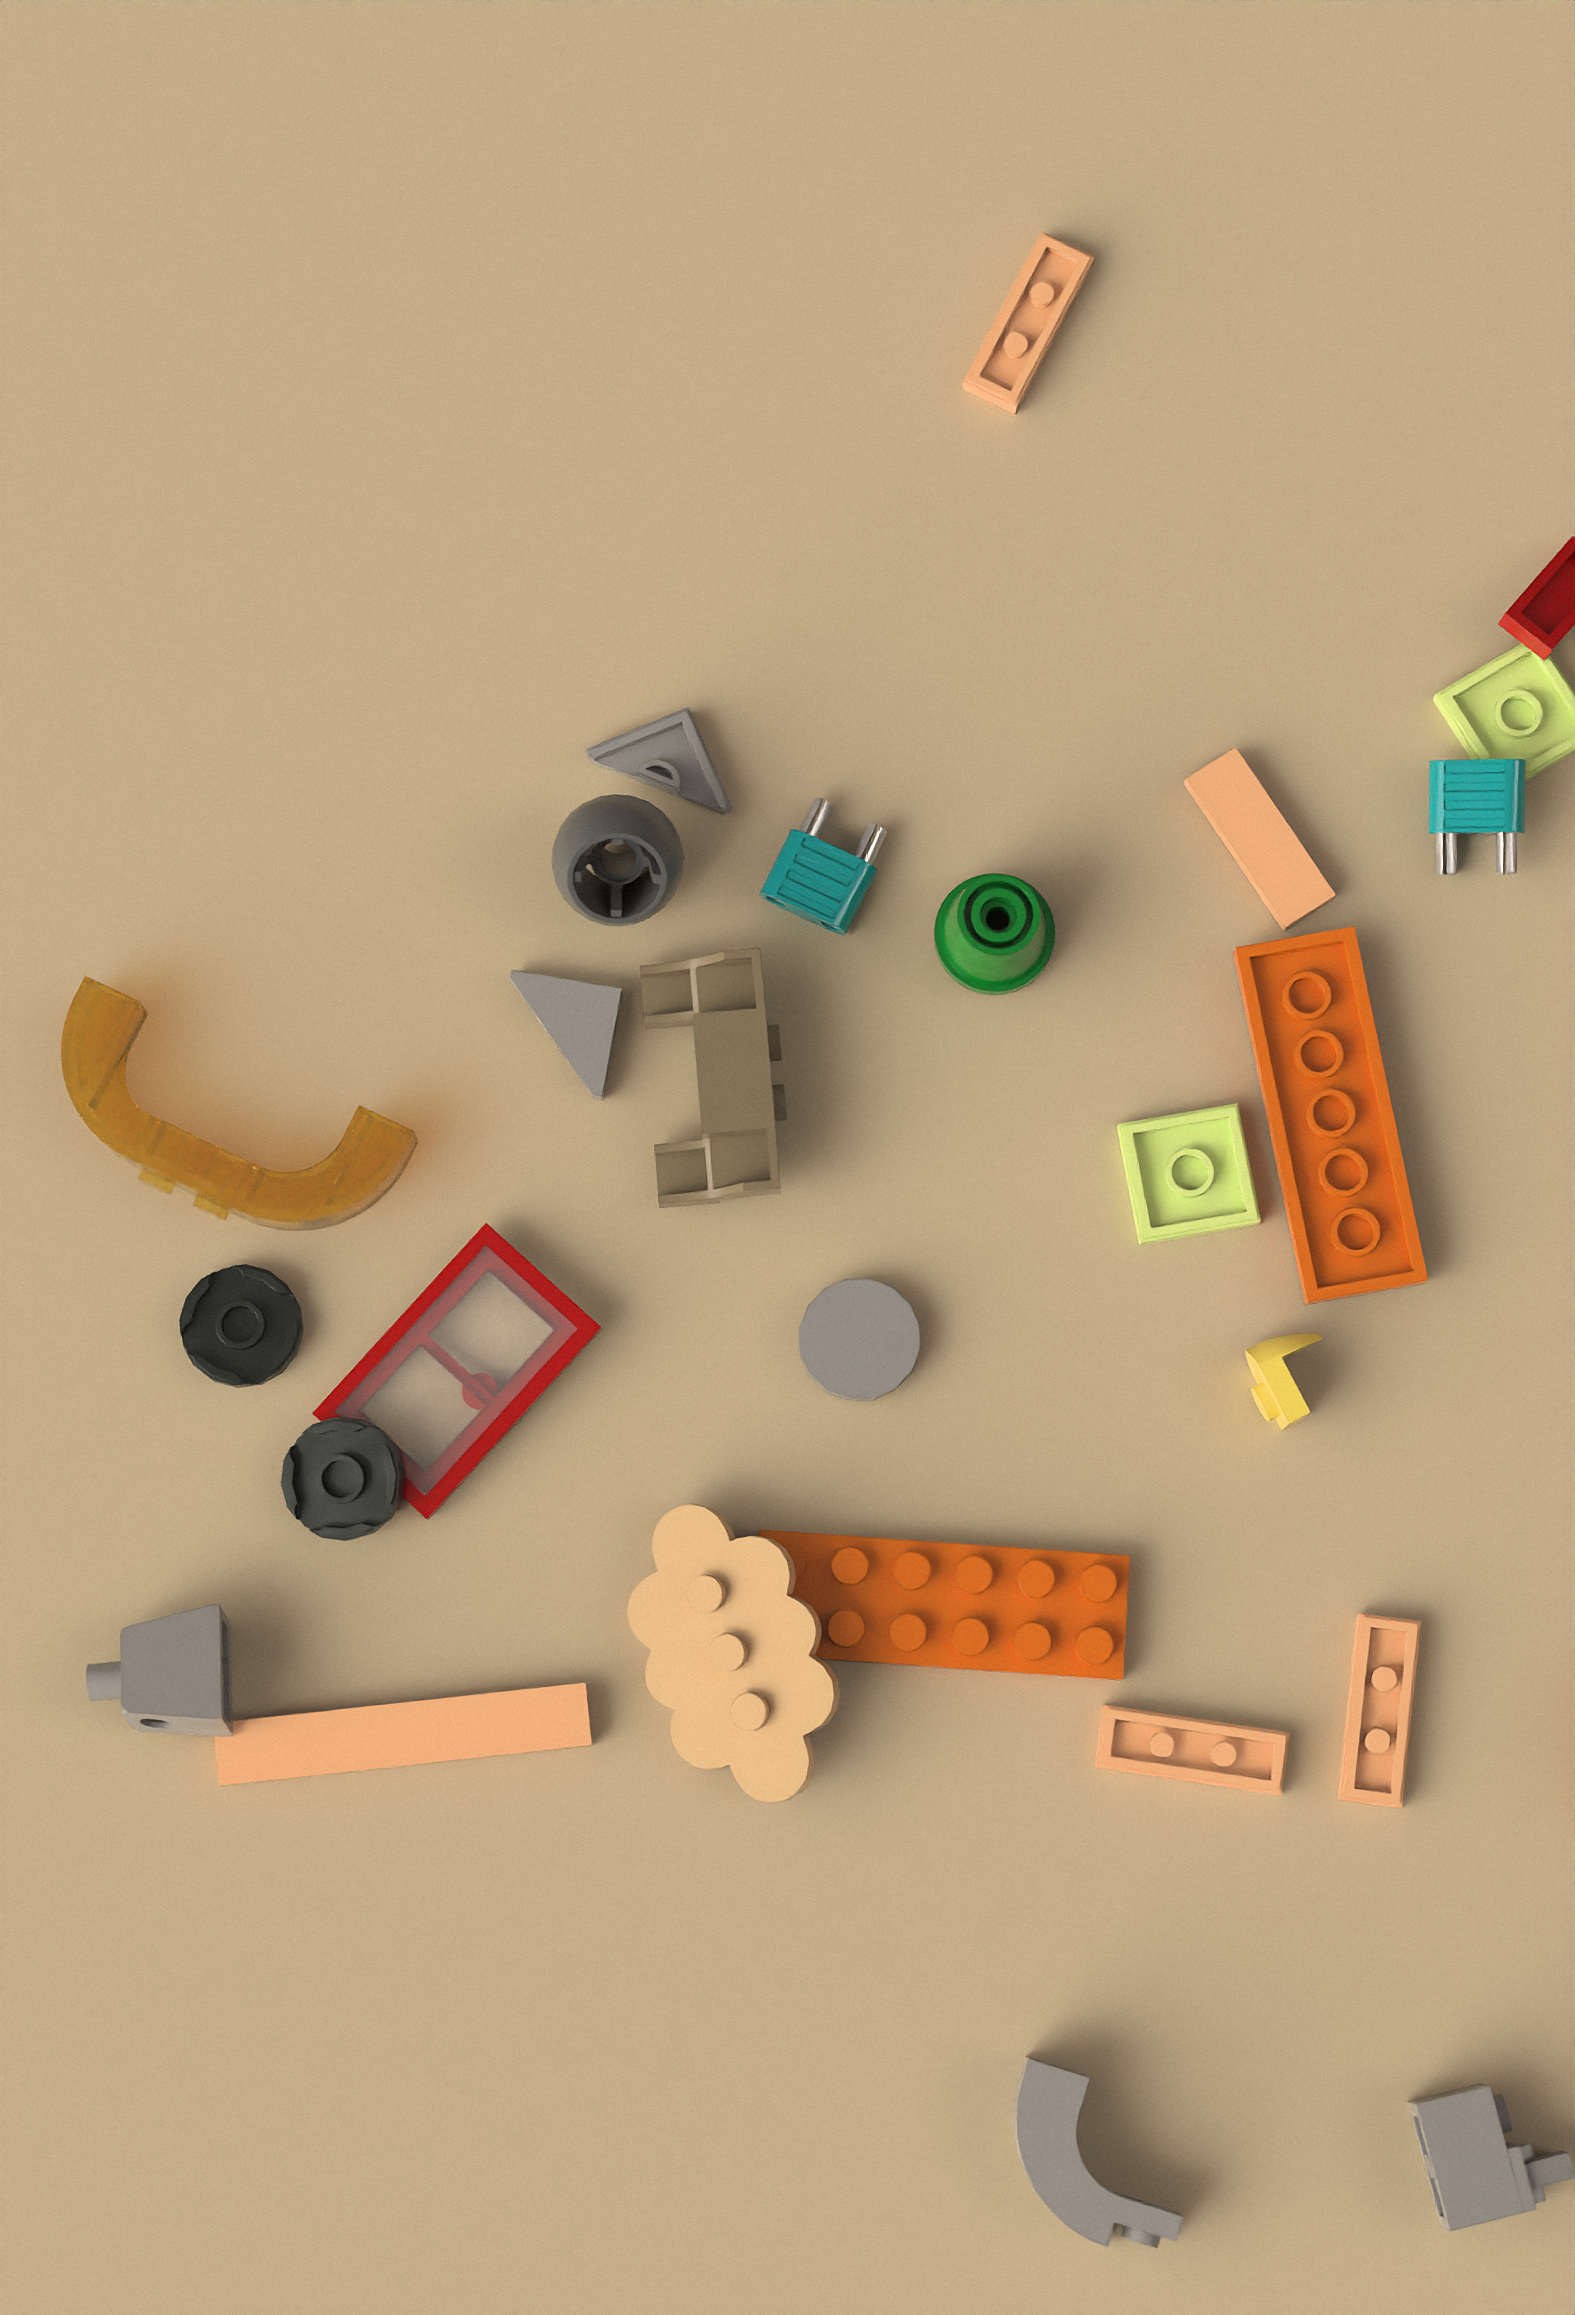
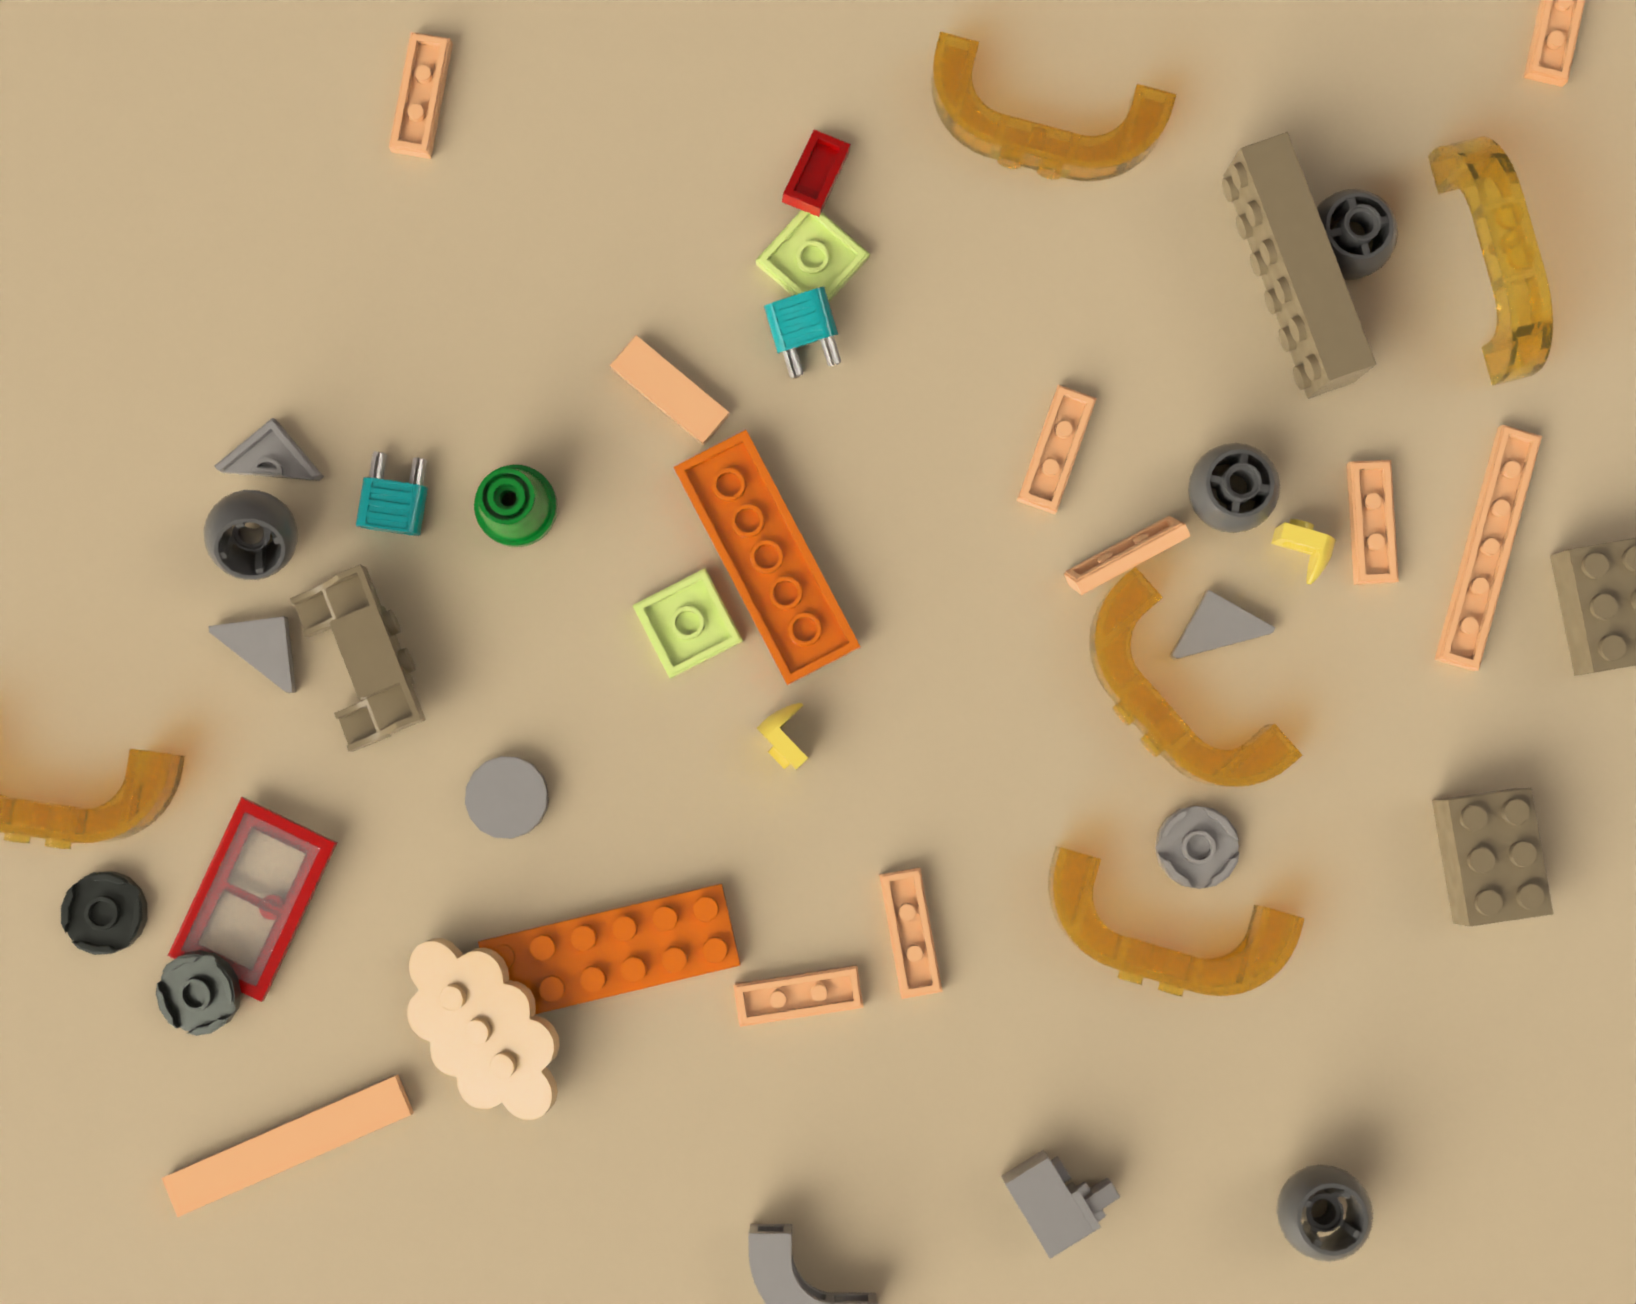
camera: 15 degrees left, 5 degrees up
light grey torso [86,1604,233,1737] -> none

